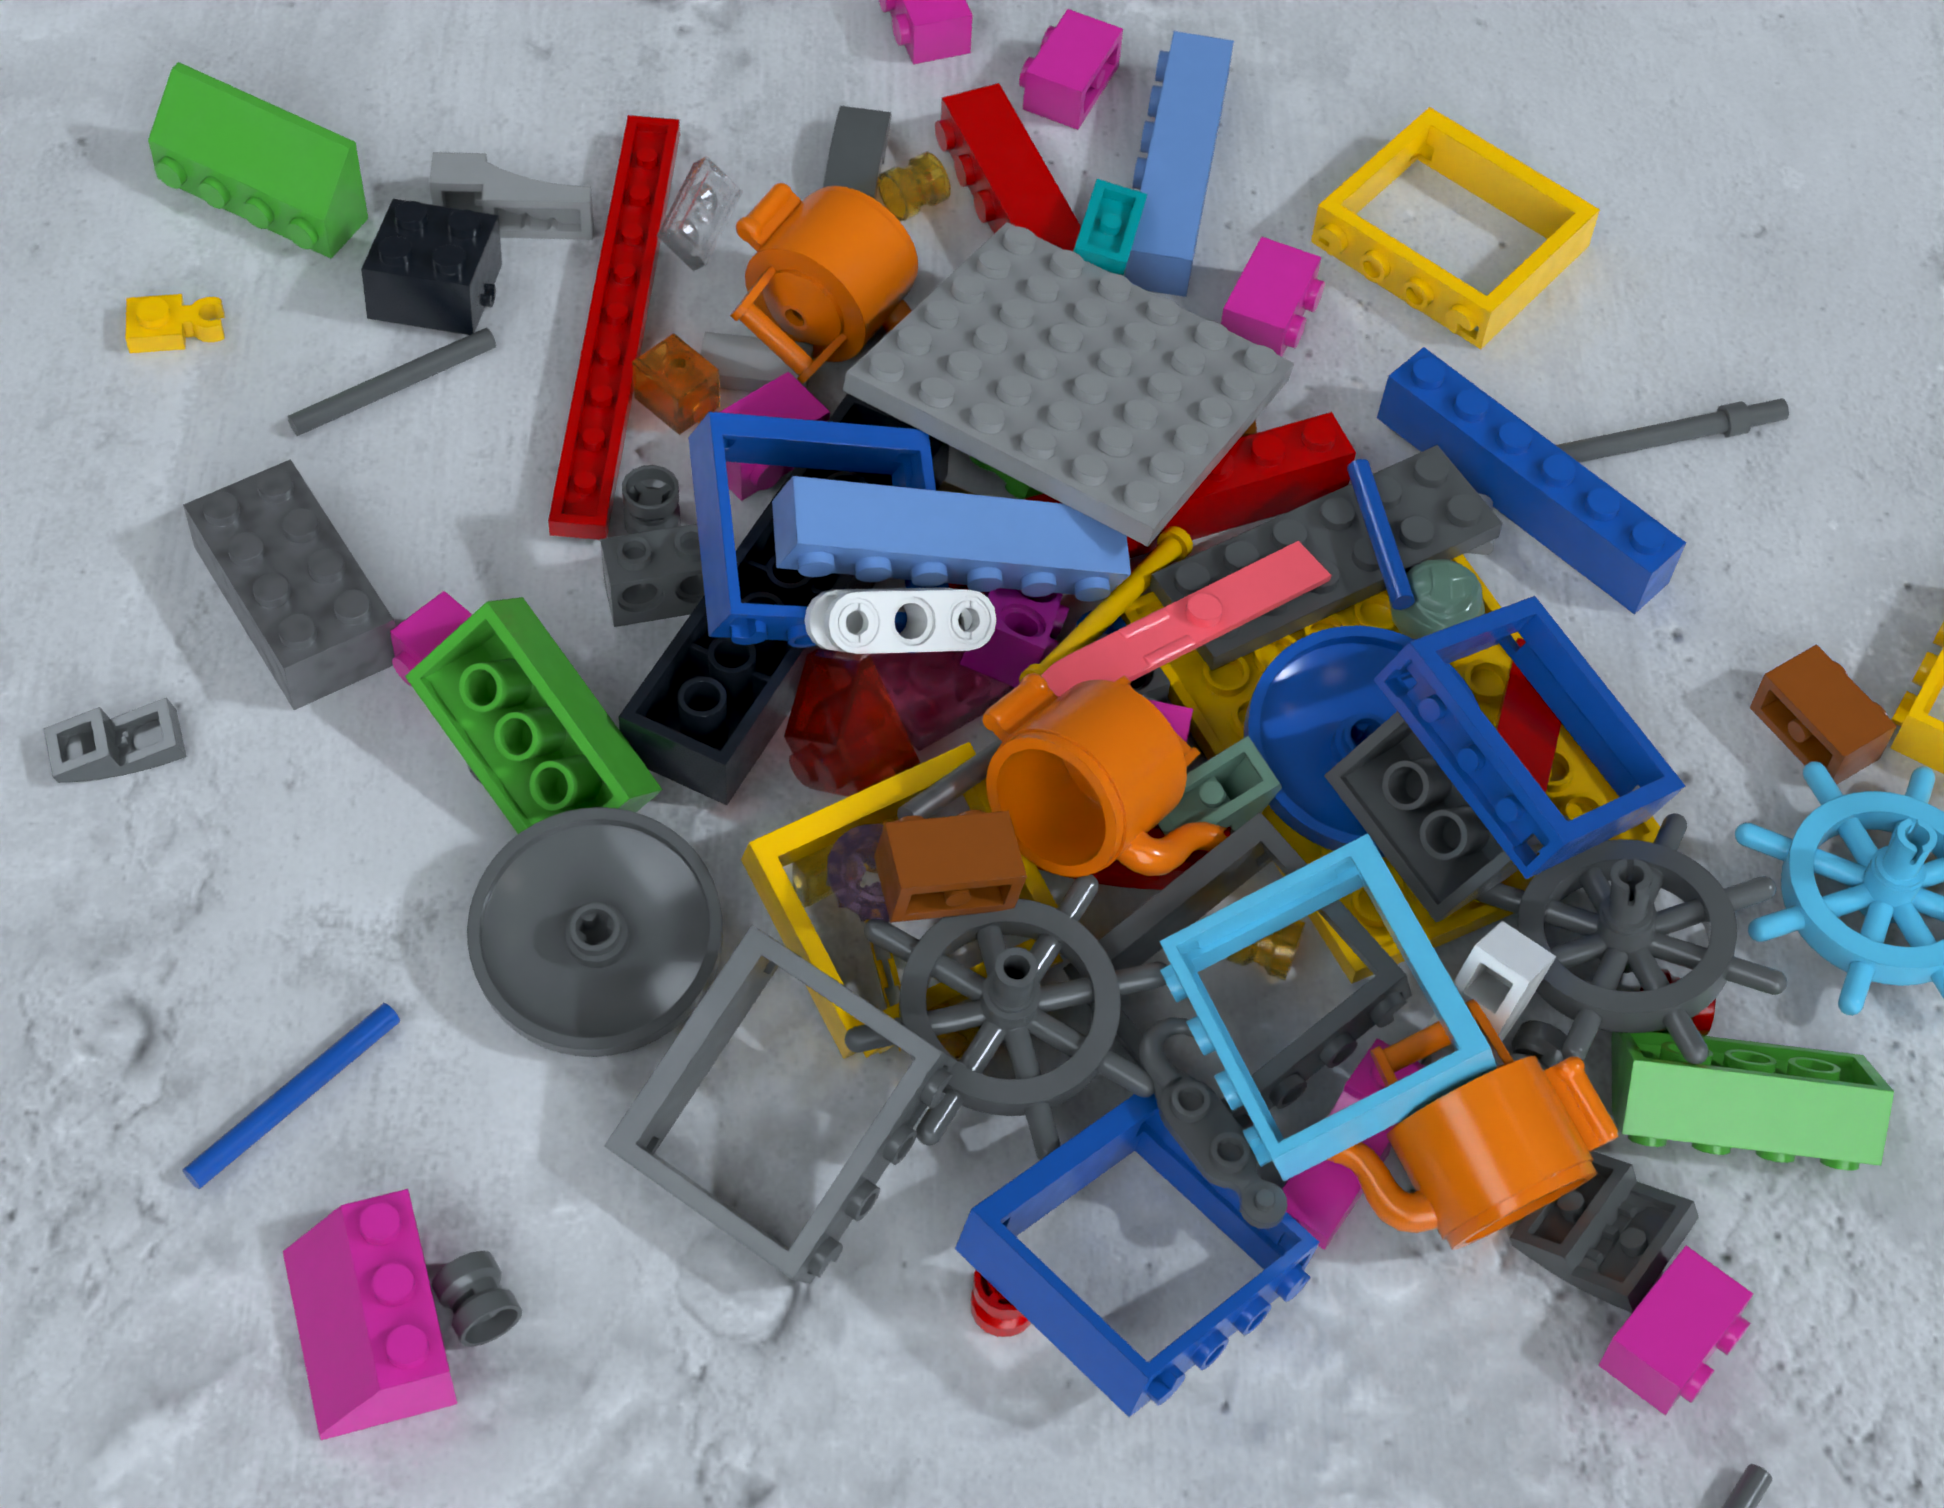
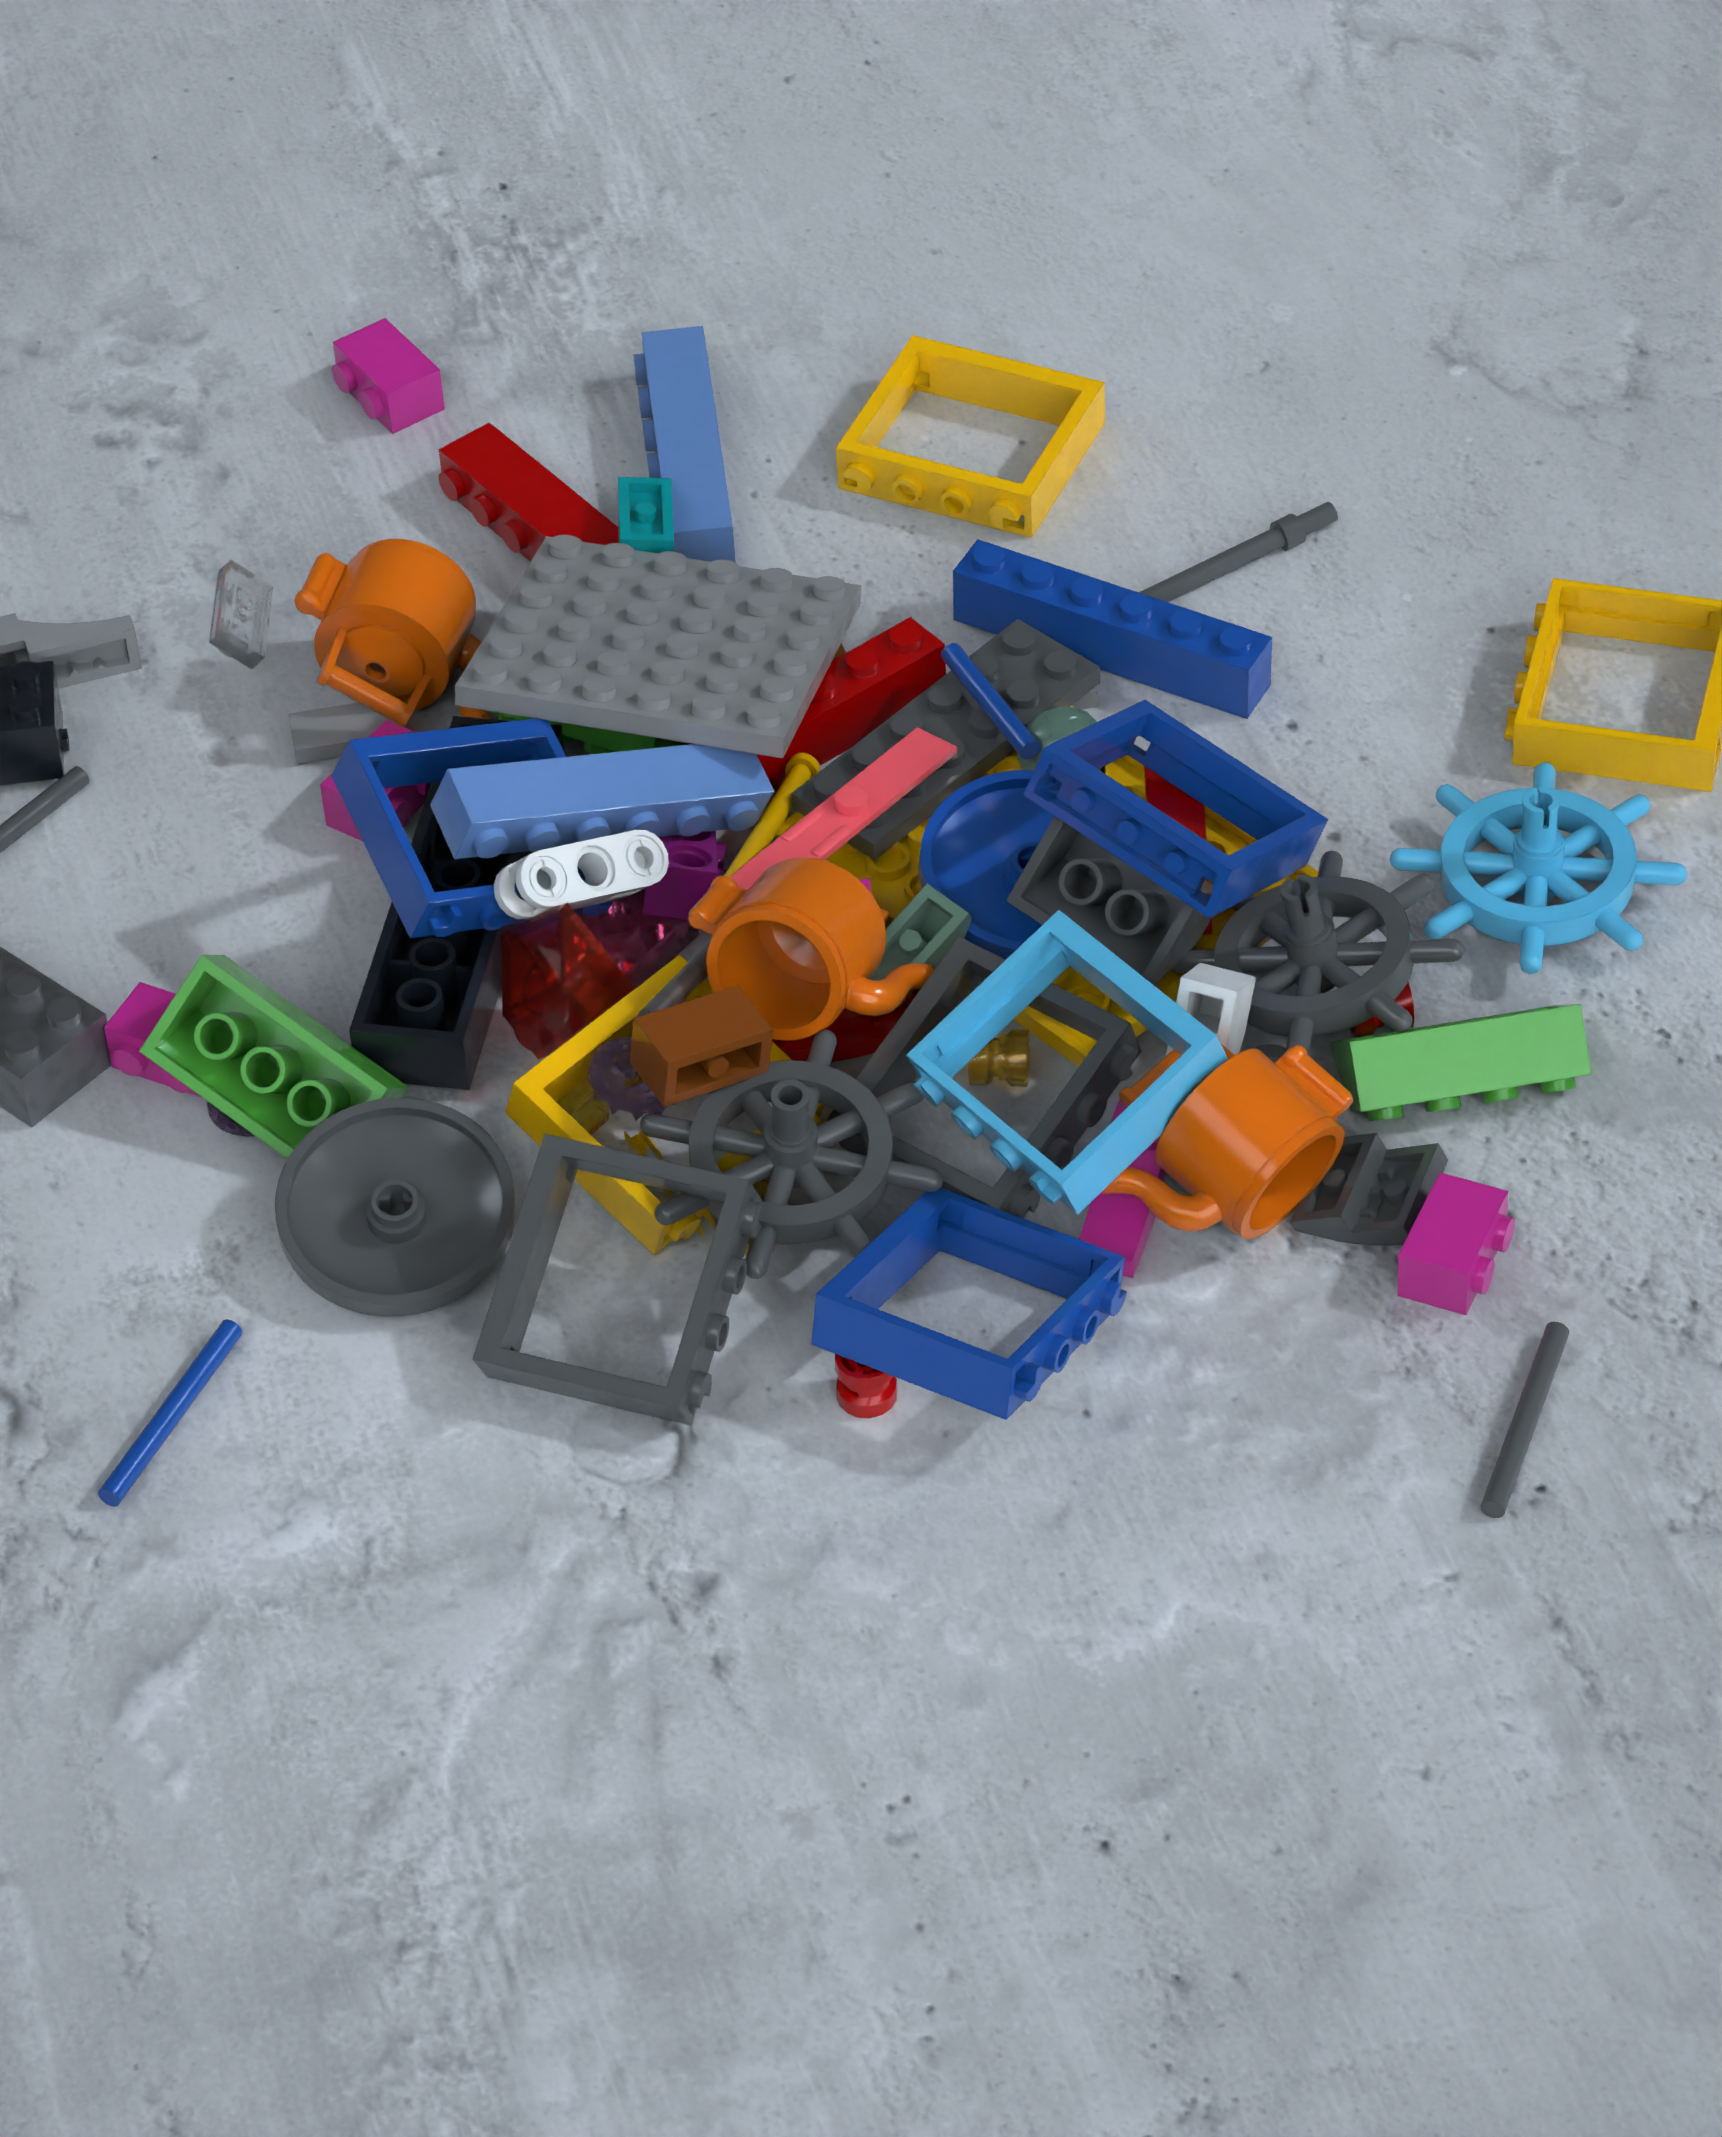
camera: 10 degrees left, 10 degrees down
dark pink slope [283,1189,457,1440] -> none
dark grey wheel [431,1250,522,1347] -> none
red plate [548,115,680,540] -> none
dark grey brick [600,524,705,627] -> none
dark grey wheel [622,465,681,535] -> none
clear orange brick [632,333,720,435] -> none
dark grey slope [823,106,892,200] -> none
clear yellow wheel [878,151,951,221] -> none
dark pink brick [1019,9,1123,130] -> none
dark grey piece [1139,1017,1287,1229] -> none
dark pink brick [1221,236,1325,357] -> none
dark orange brick [1750,644,1897,784] -> none

